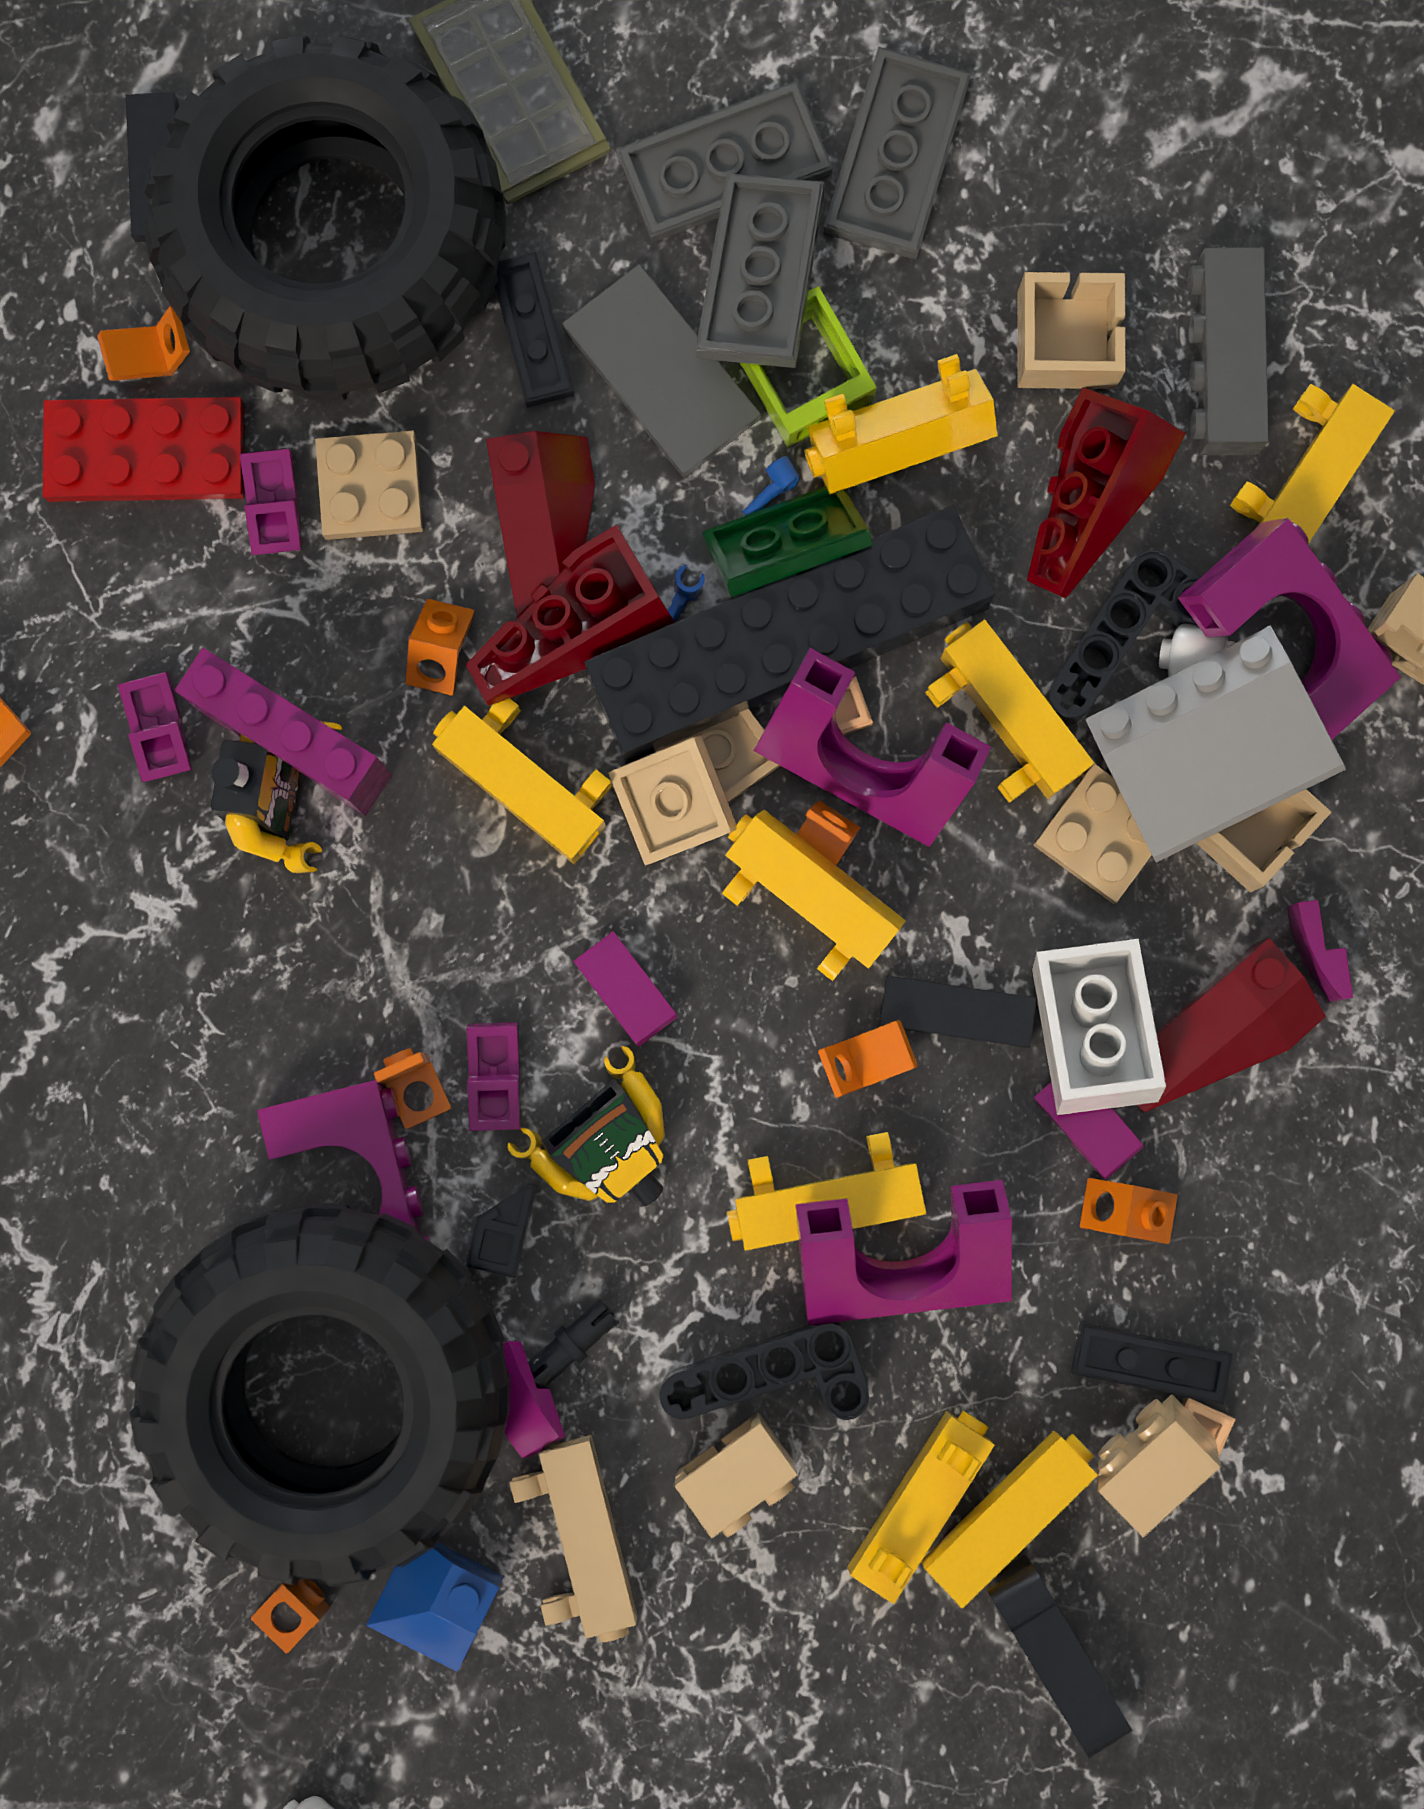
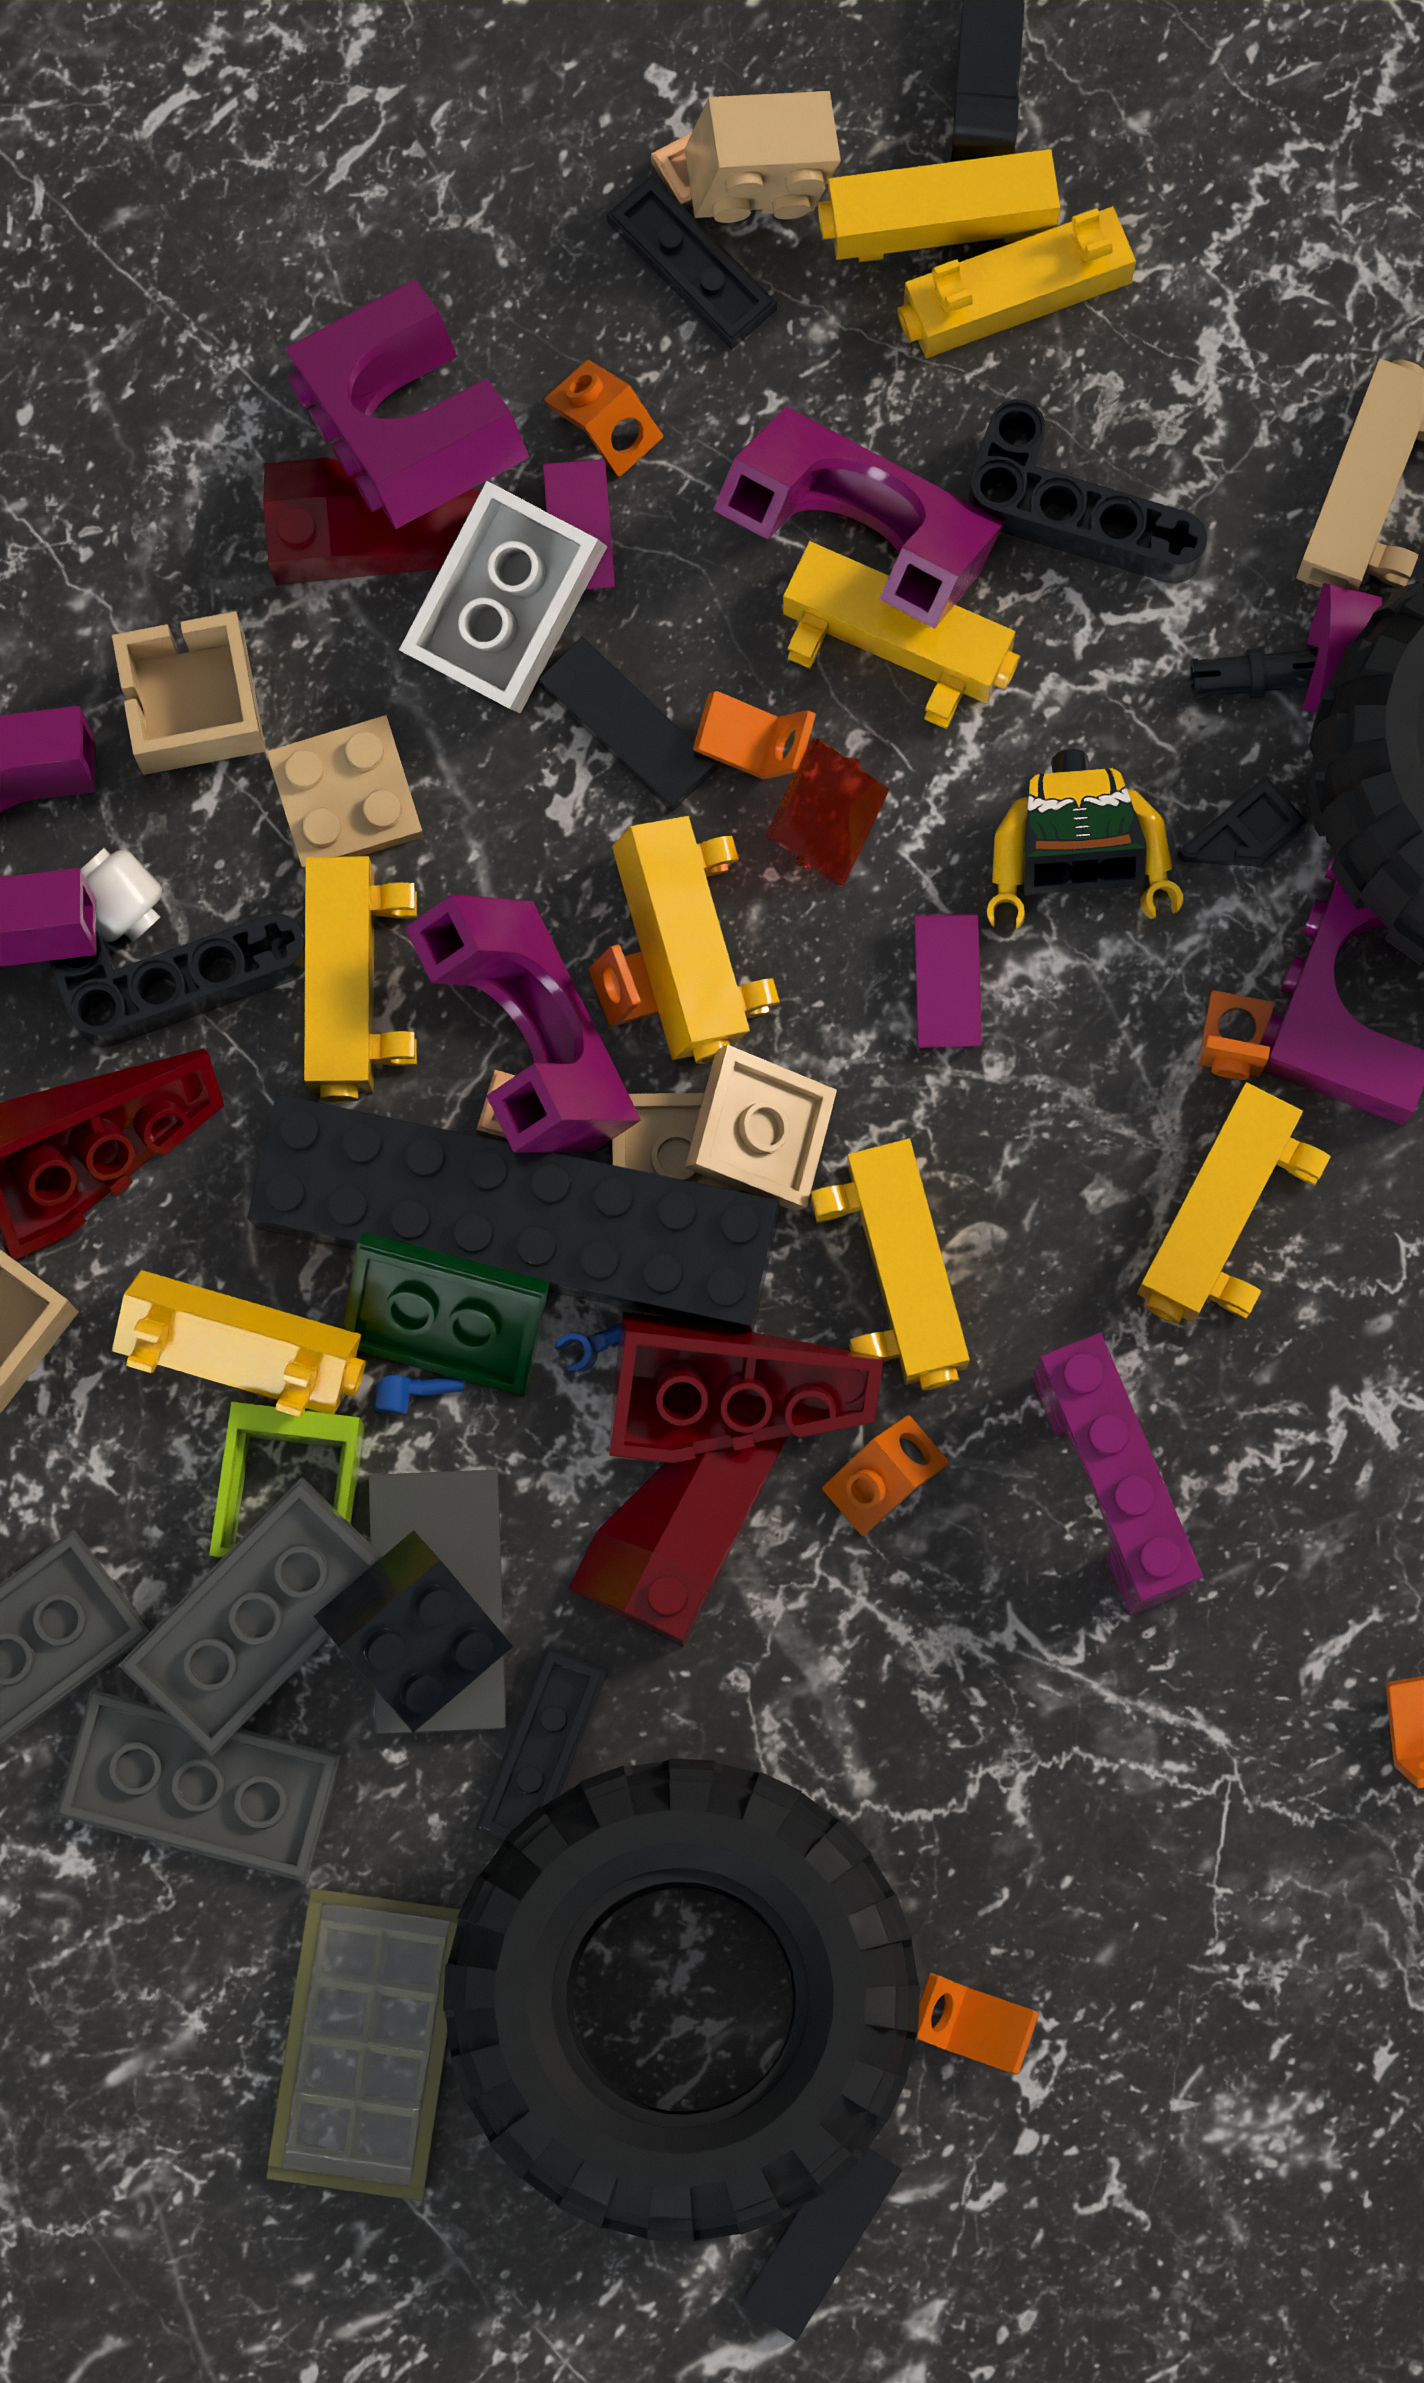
camera: 140 degrees left, 5 degrees down
red plate [43,397,244,502] -> none
magenta slope [117,671,192,783] -> none
torso [211,721,342,873] -> none
magenta slope [240,448,302,555] -> none
tan plate [315,430,423,540] -> none
magenta slope [466,1022,521,1131] -> none
tan piece [674,1412,797,1538] -> none
light grey slope [1085,625,1346,862] -> none
magenta slope [1287,900,1353,1002] -> none
none -> magenta arch [285,279,530,529]
none -> black brick [313,1530,513,1733]
none -> clear red piece [765,738,890,886]
none -> yellow brick [1137,1082,1331,1324]

